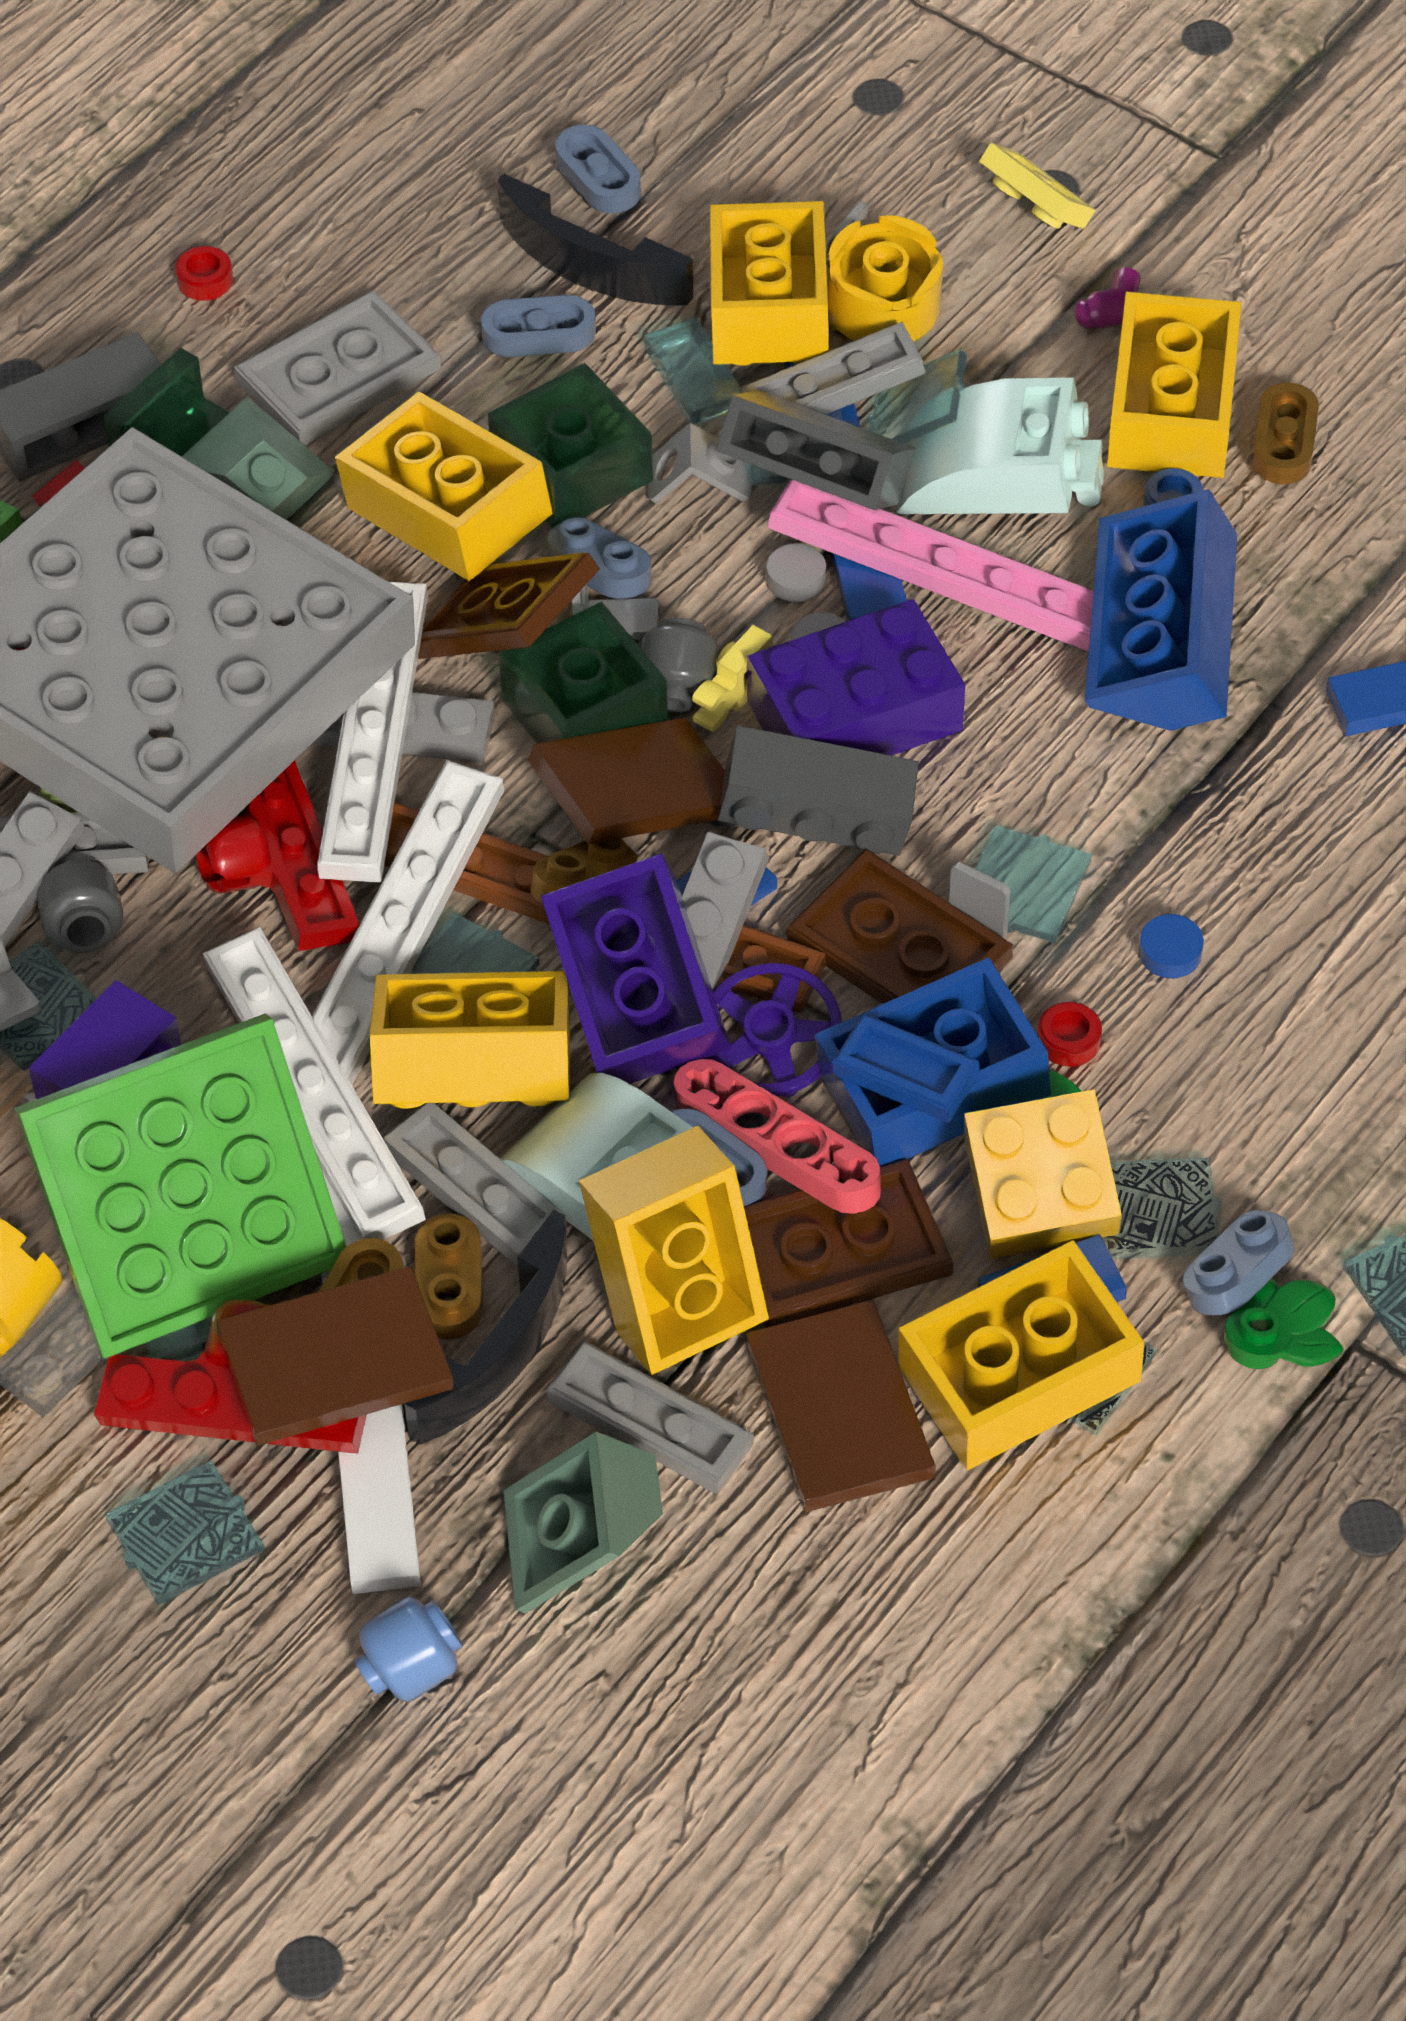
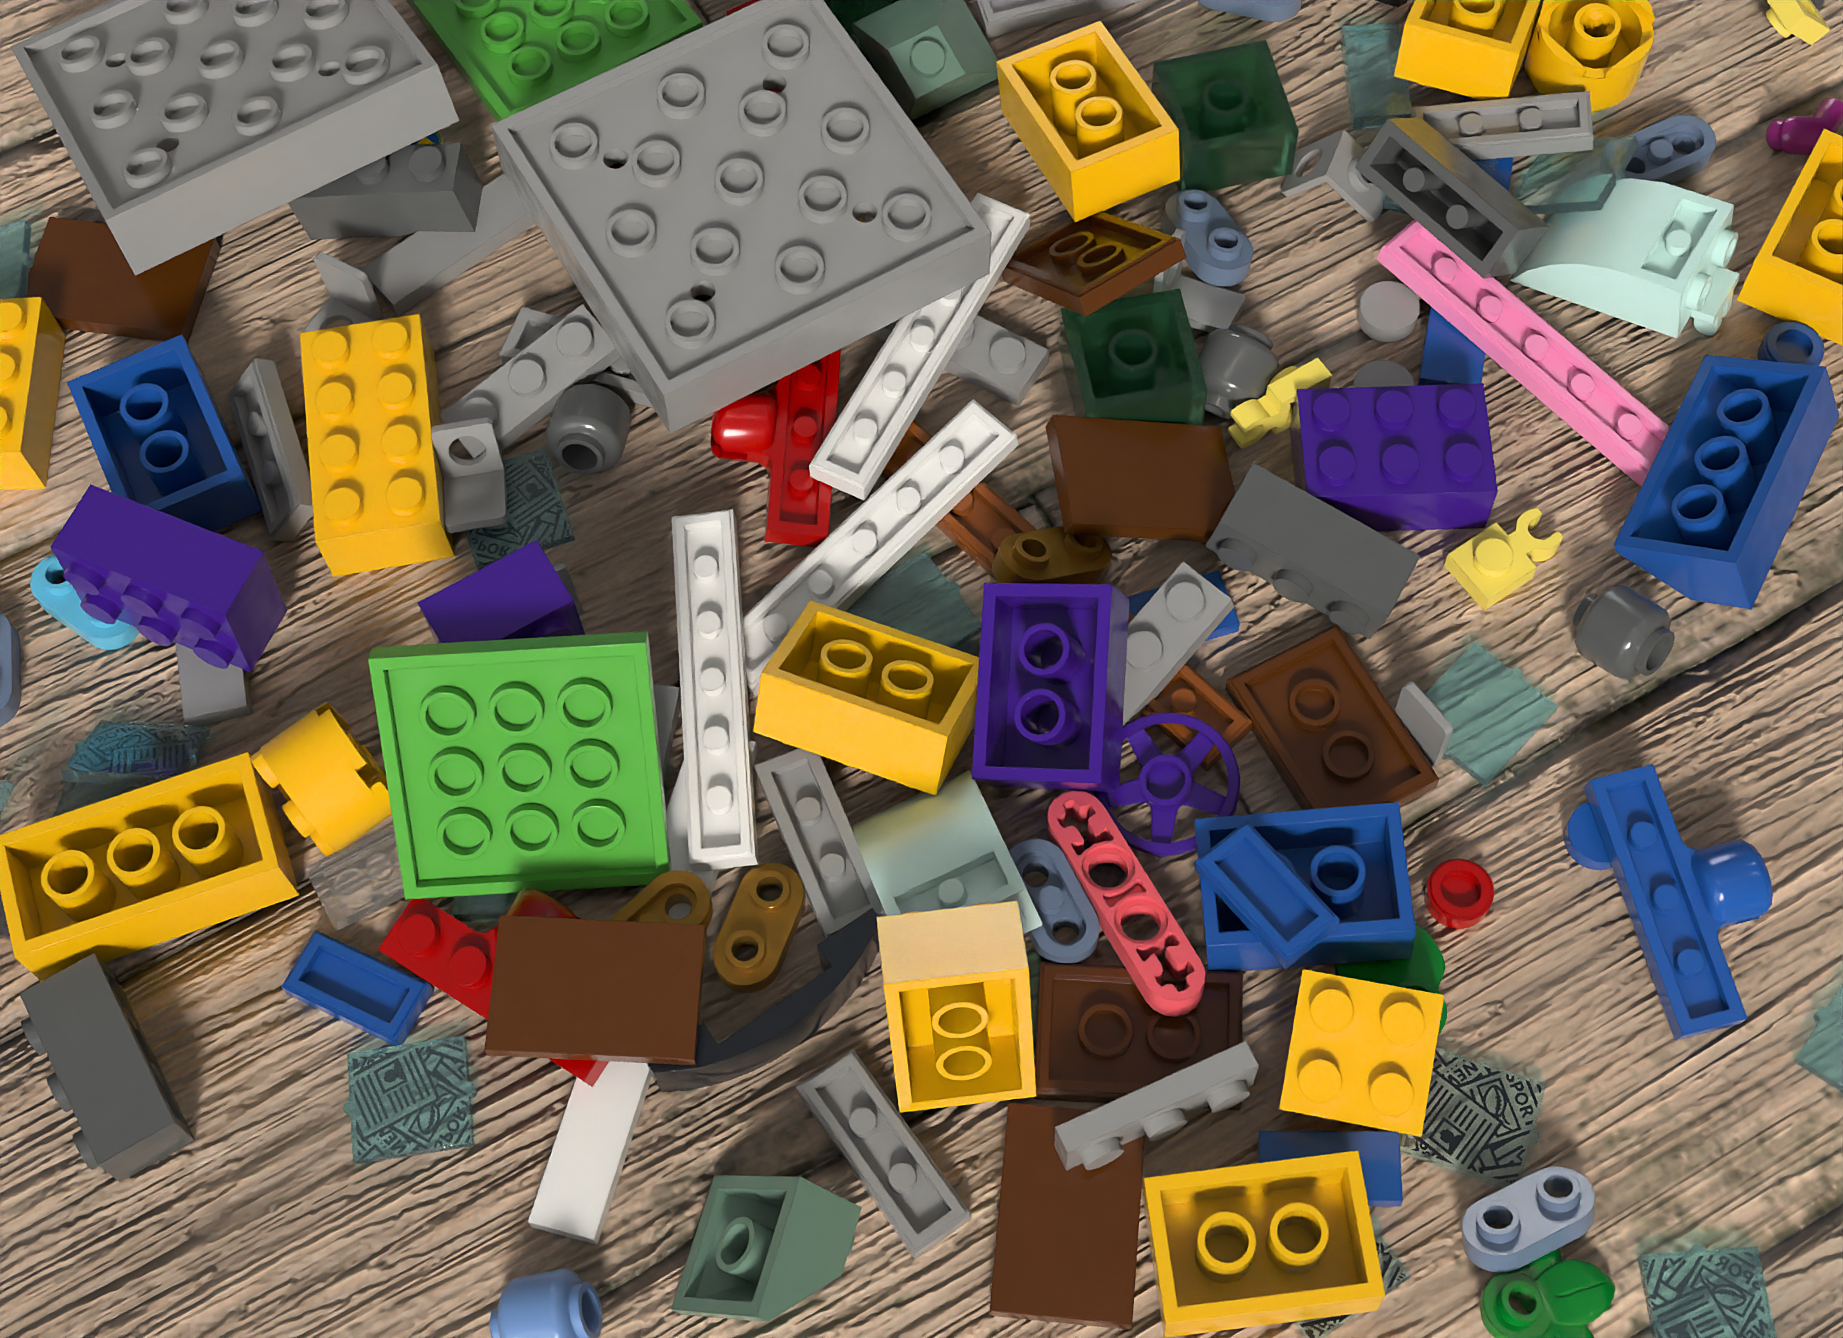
camera: 25 degrees right, 10 degrees up
none -> blue tile [281,930,434,1049]
none -> light grey plate [1054,1041,1259,1171]
none -> light yellow plate [1444,508,1563,611]
none -> dark grey head [1573,585,1675,680]
none -> blue plate [1584,764,1773,1041]
none -> sand blue plate [1602,115,1716,184]

